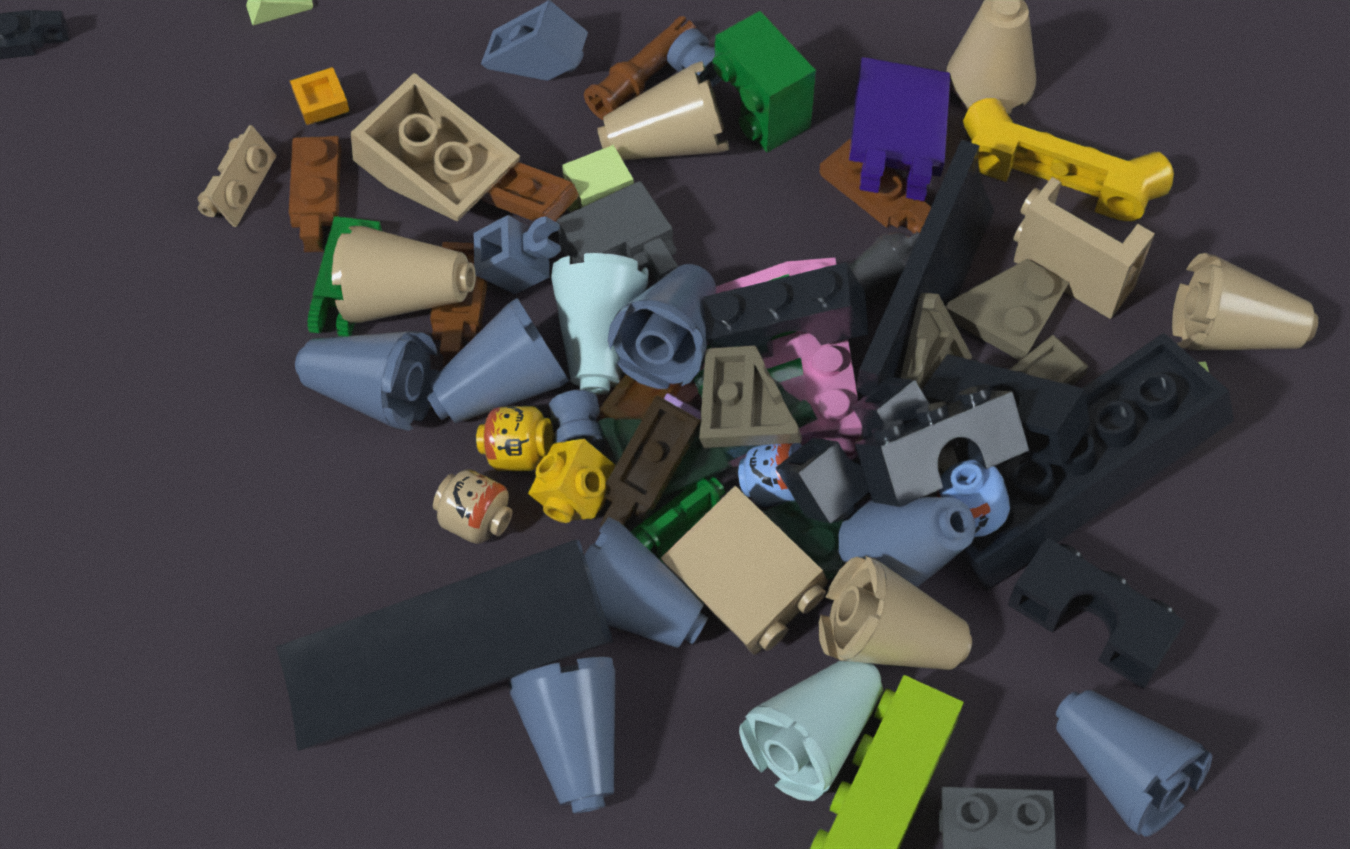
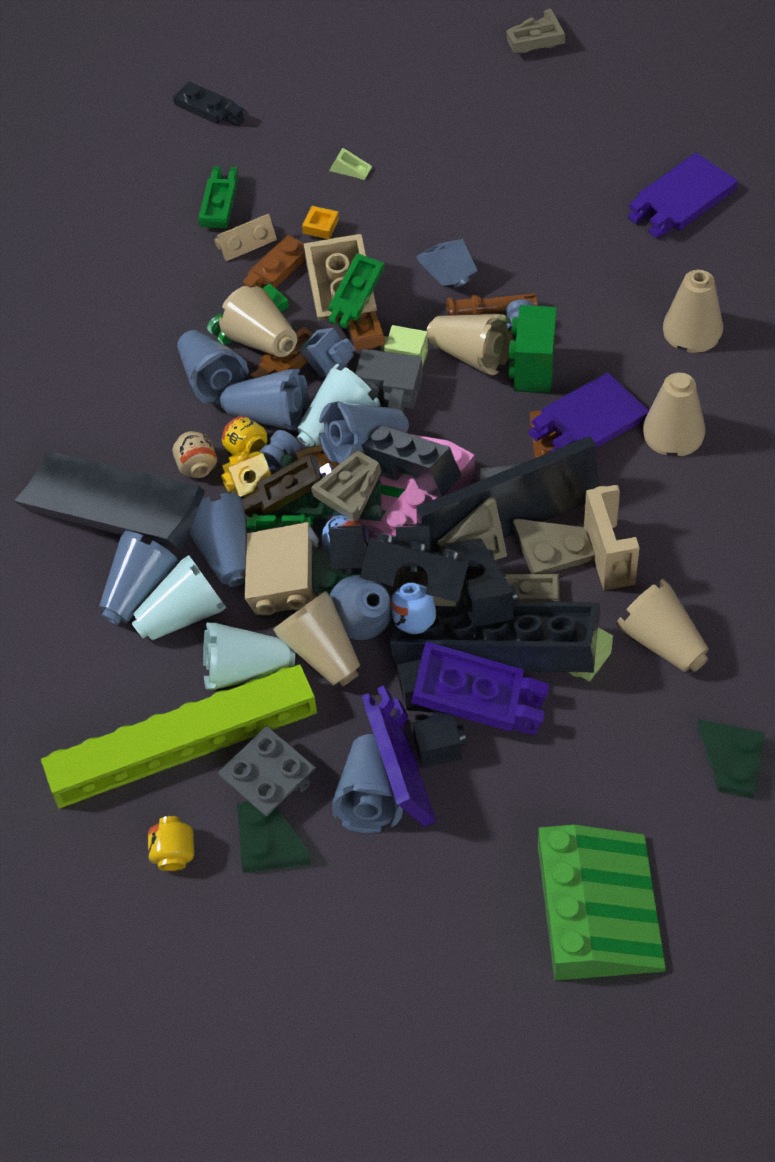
camera: 45 degrees right, 5 degrees down
yellow plate [963,98,1174,221] -> none
none -> light aqua cone [132,555,226,640]
none -> green hinge [198,166,239,229]
none -> green hinge [328,253,384,329]
none -> dark purple tile [362,685,437,827]
none -> dark purple tile [411,641,549,735]

